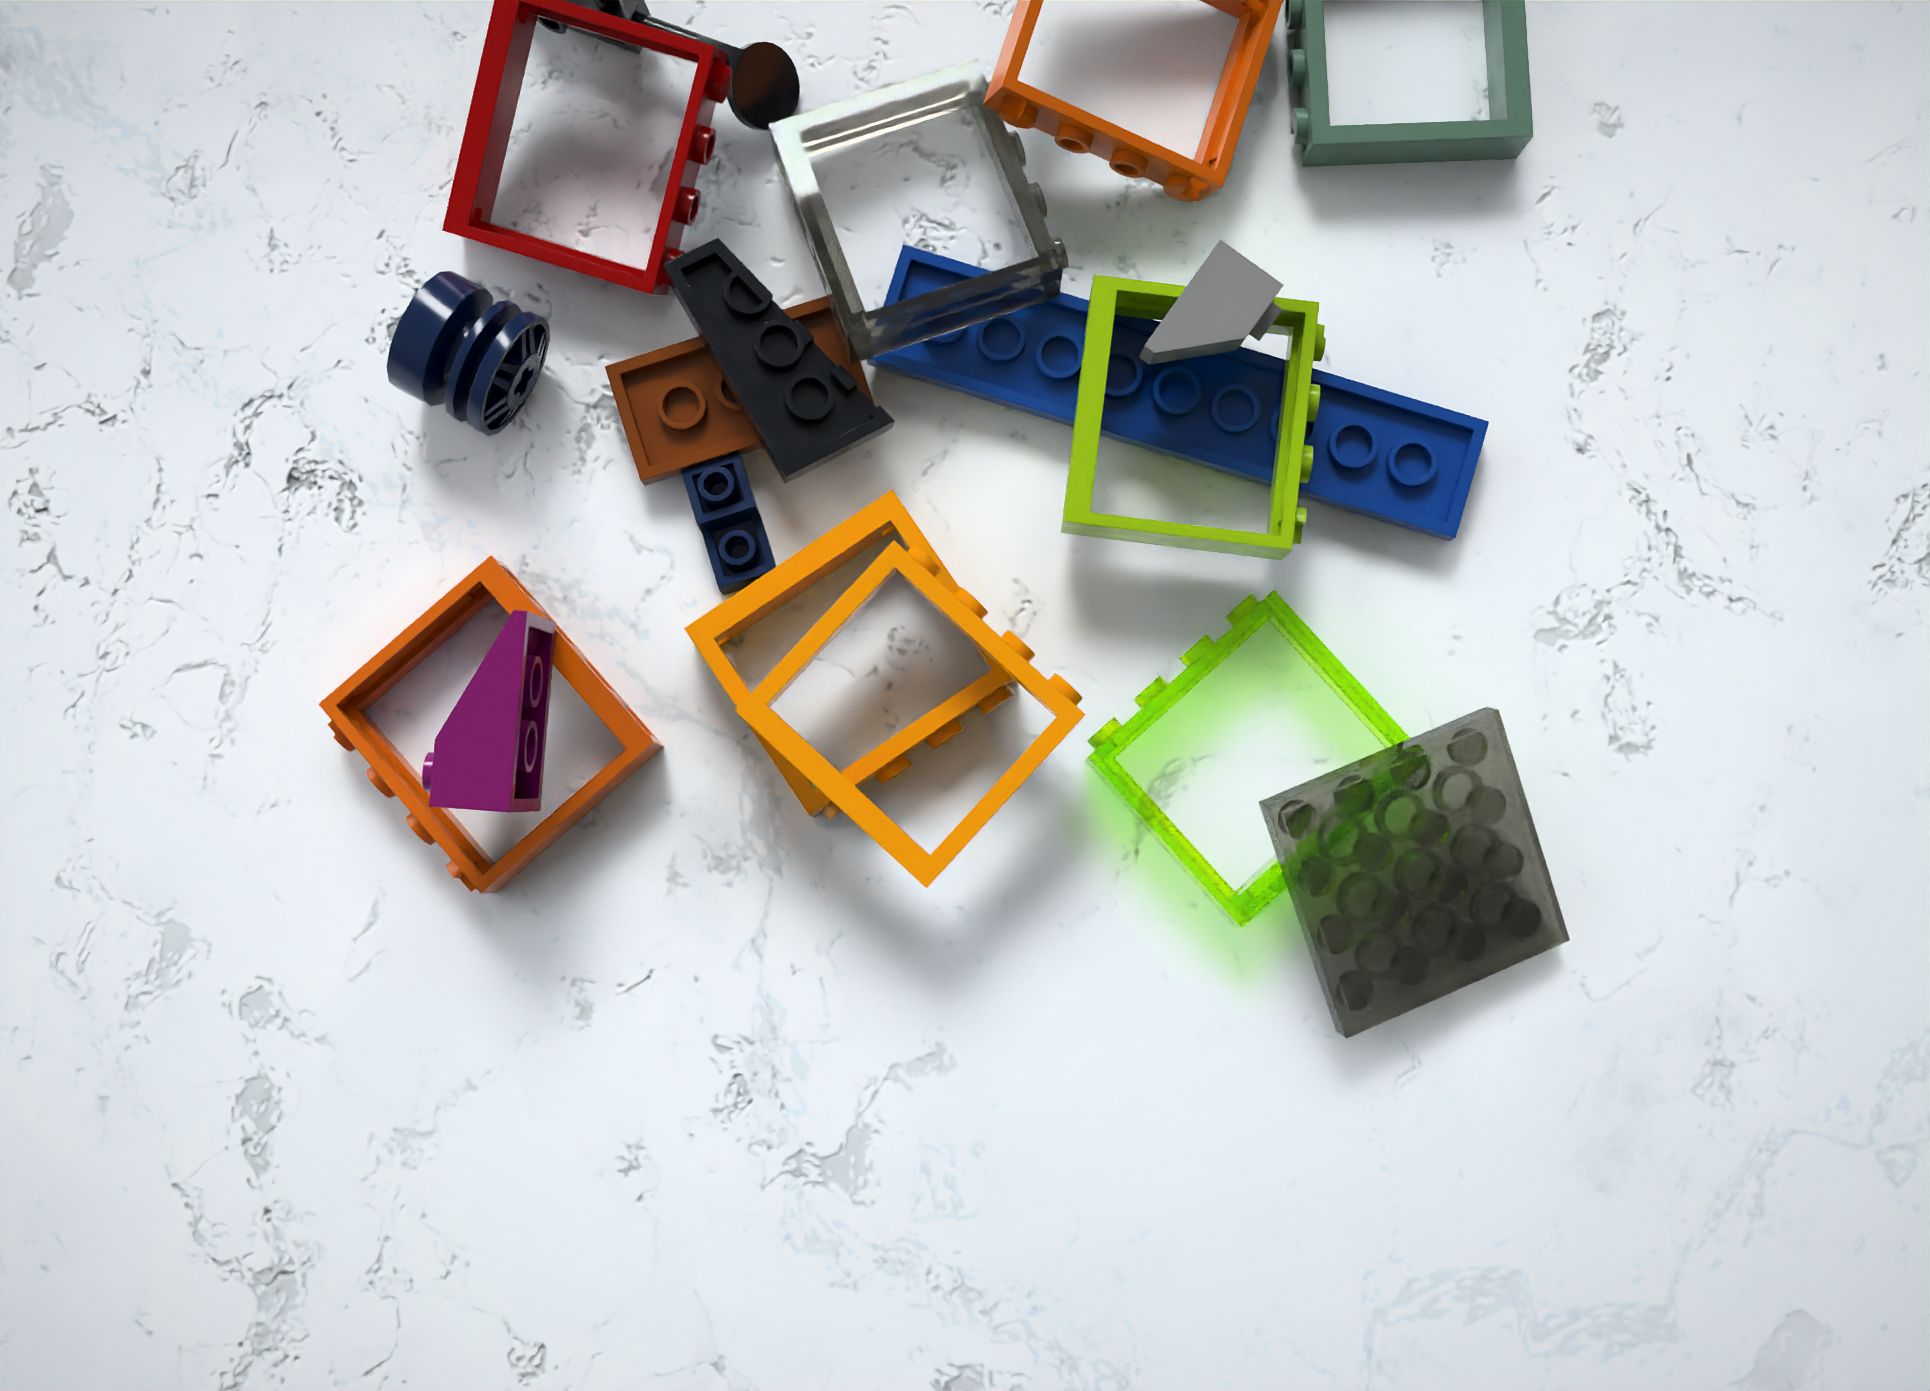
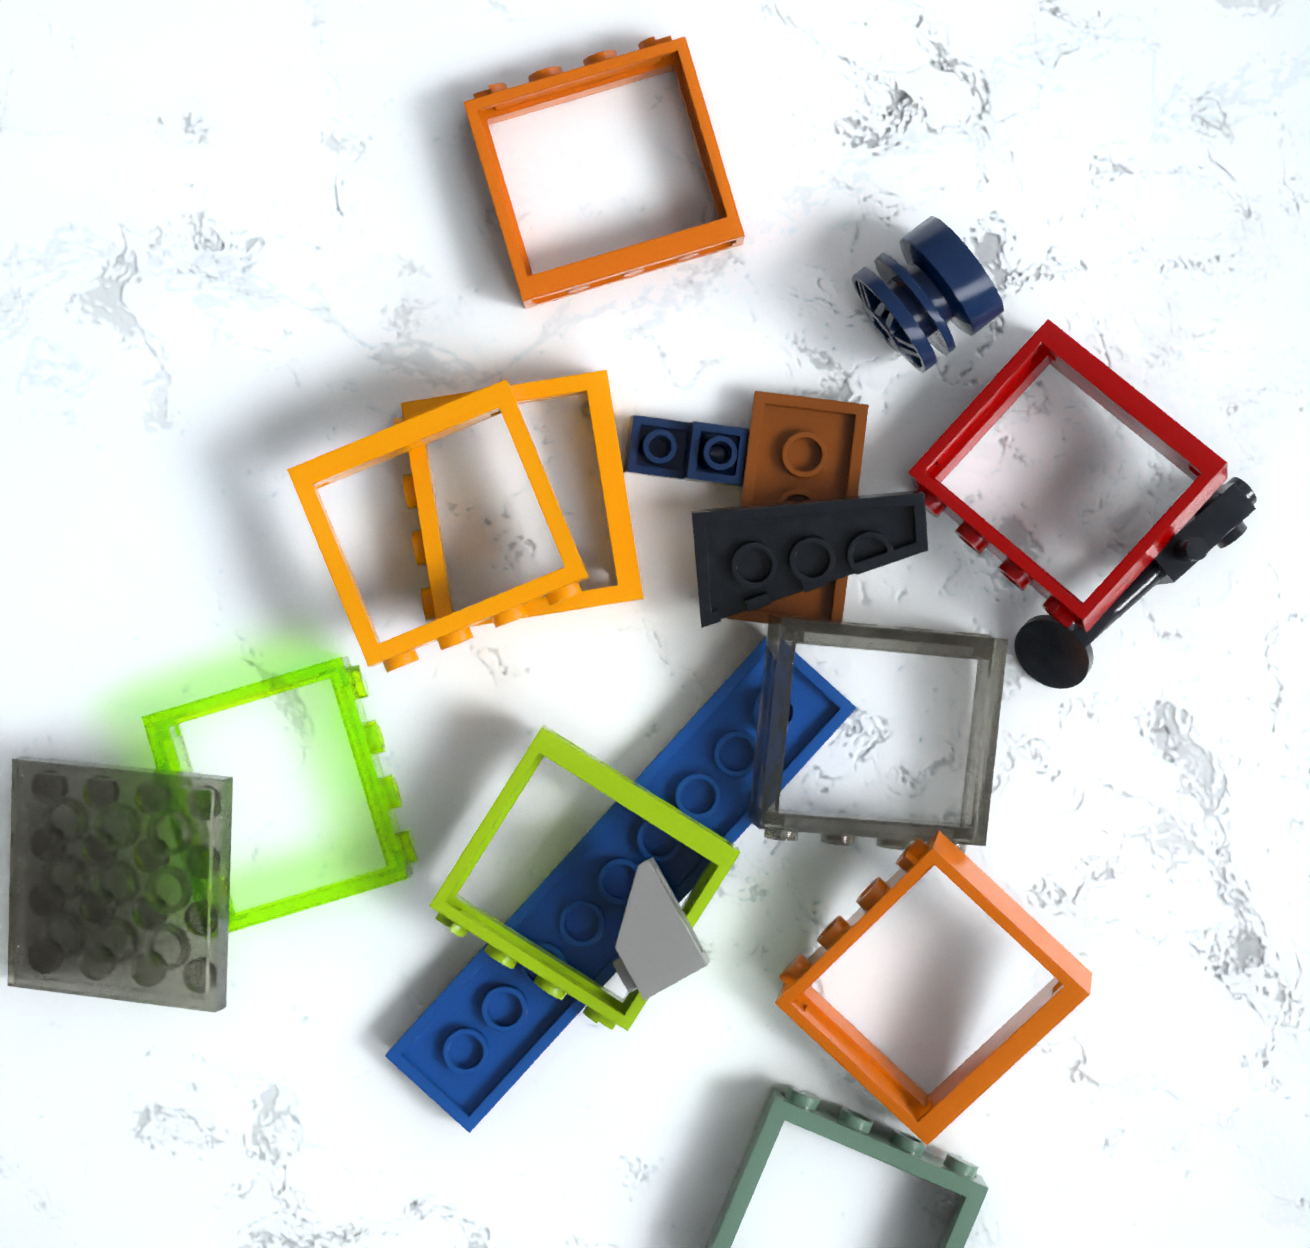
camera: 115 degrees right, 5 degrees up
magenta slope [422,610,556,813] -> none

